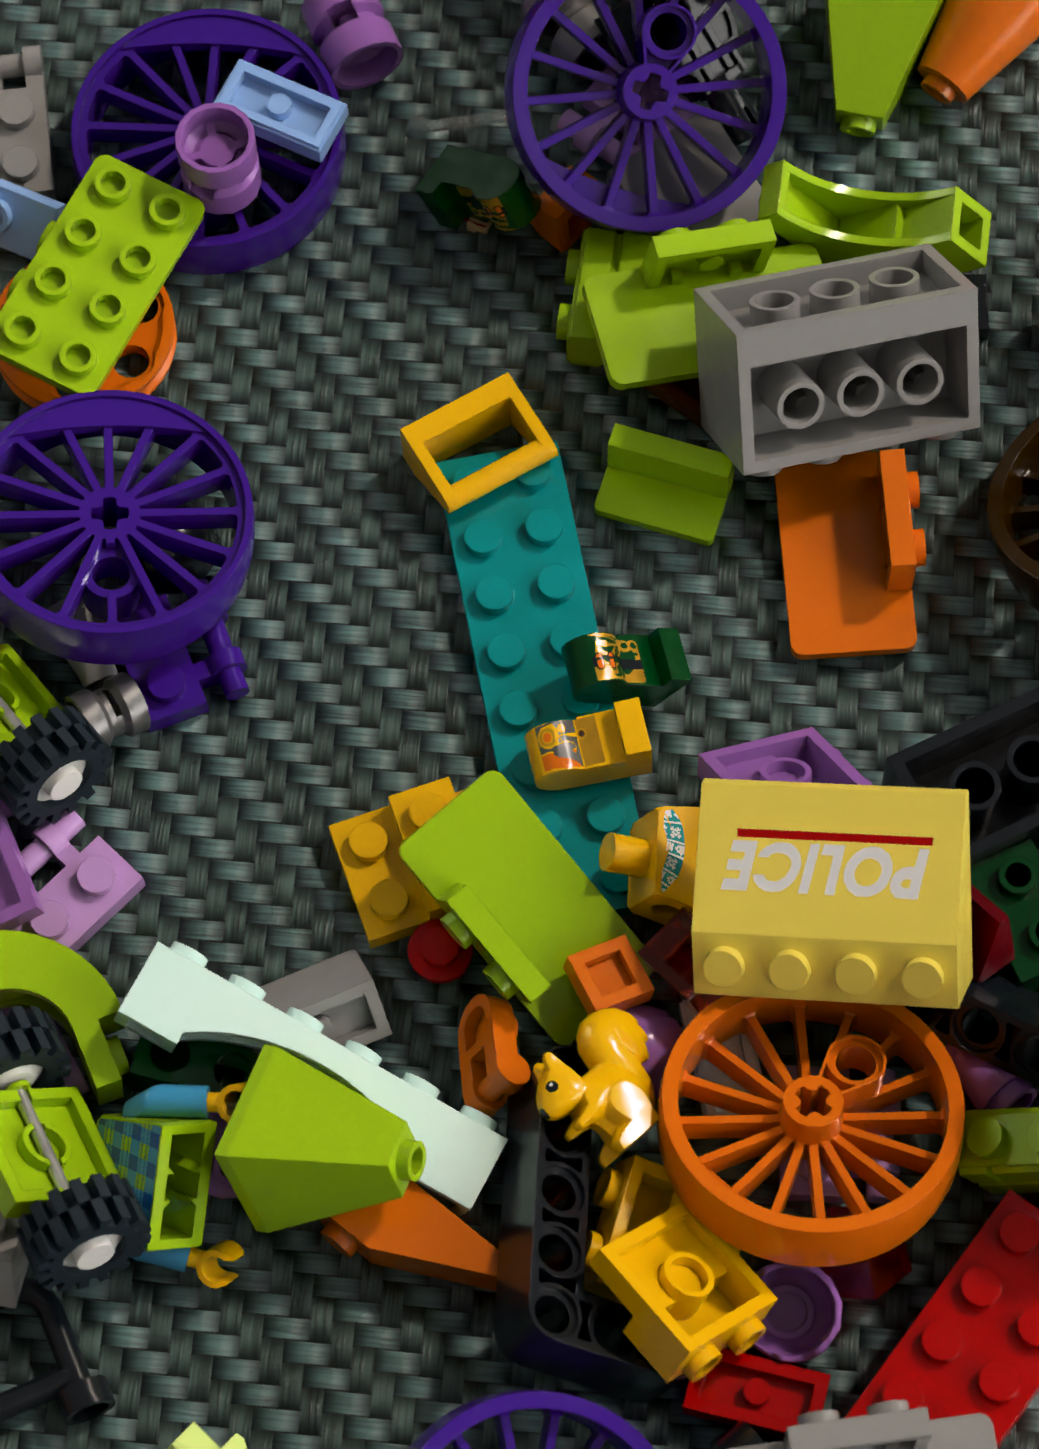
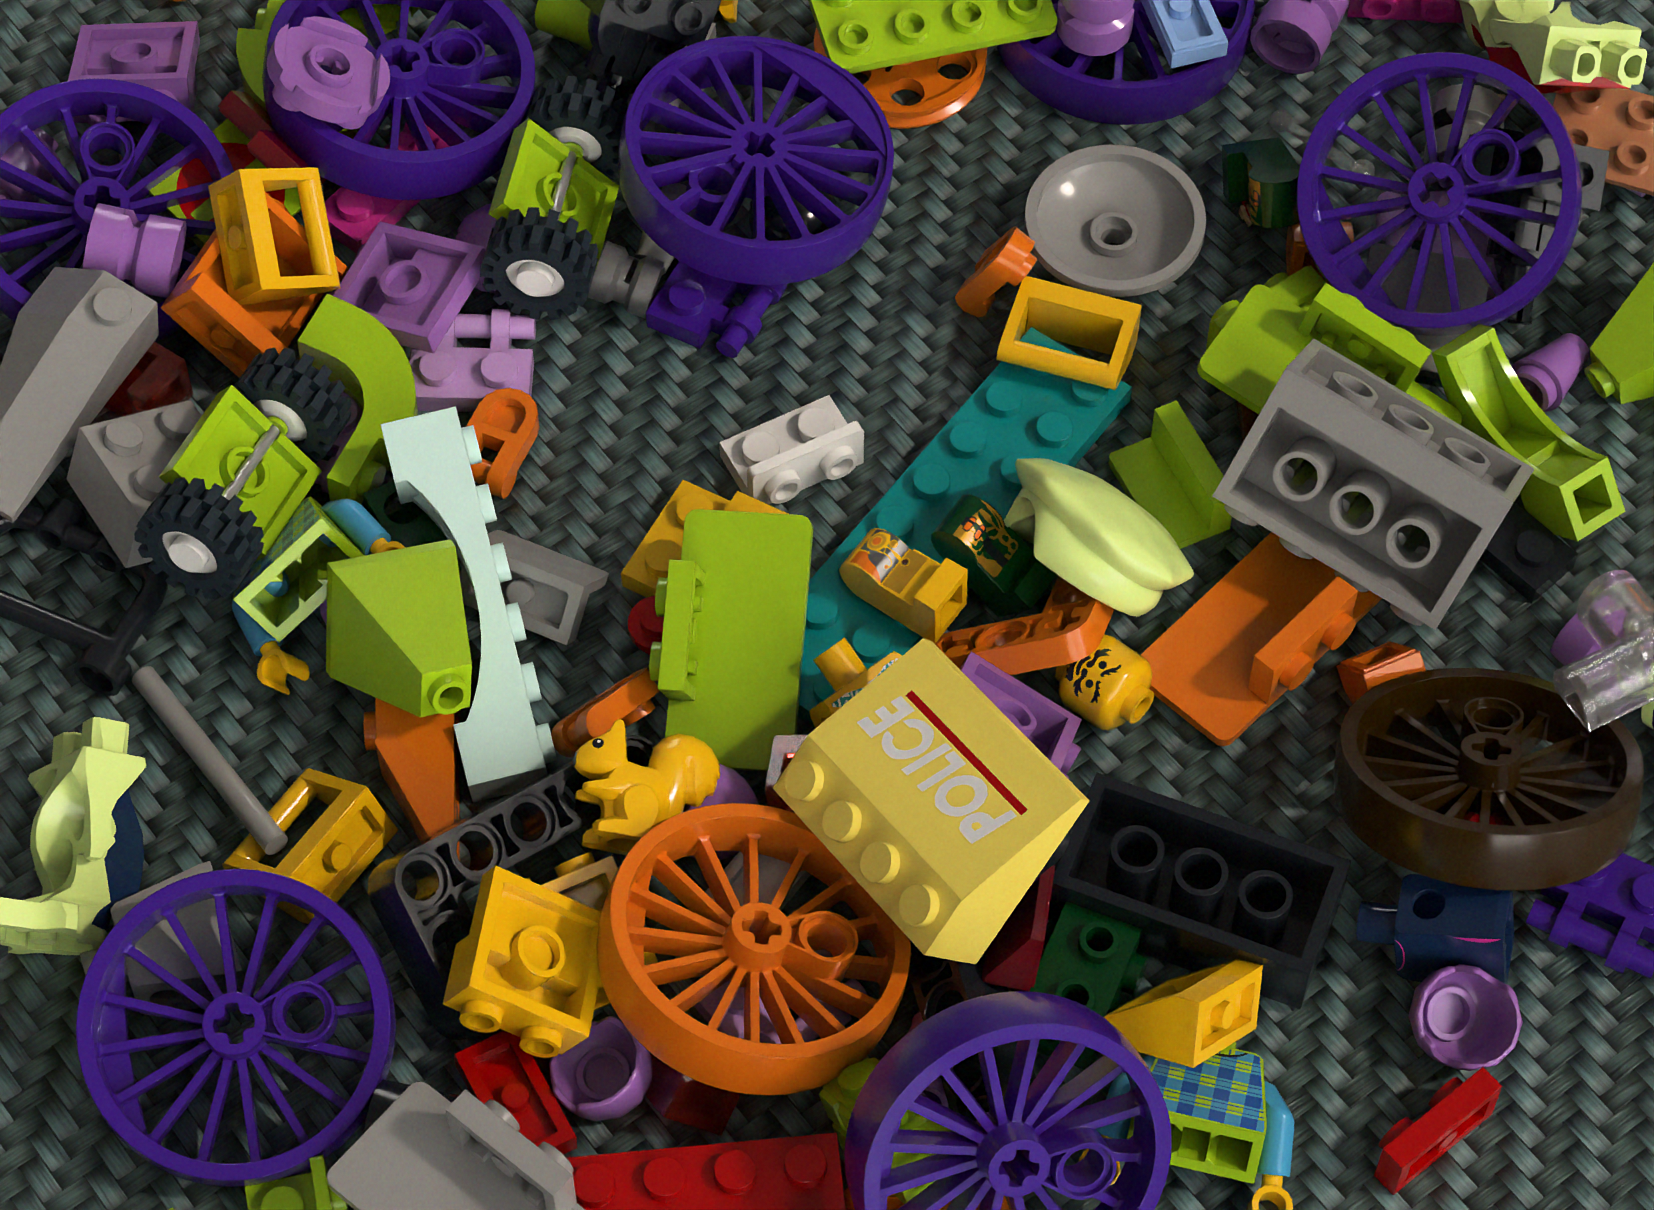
camera: 45 degrees right, 10 degrees down
orange plate [563,934,655,1015] -> none
none -> light grey bar [132,666,288,855]
none -> yellow tile [222,768,398,924]
none -> orange plate [466,388,540,499]
none -> white bracket [719,395,864,505]
none -> orange beam [935,576,1115,675]
none -> orange plate [955,226,1037,317]
none -> yellowish green piece [1004,458,1194,617]
none -> light grey dish [1024,145,1206,297]
none -> yellow head [1055,634,1154,730]
none -> orange brick [1337,641,1426,704]
none -> medium lavender cone [1512,333,1590,412]

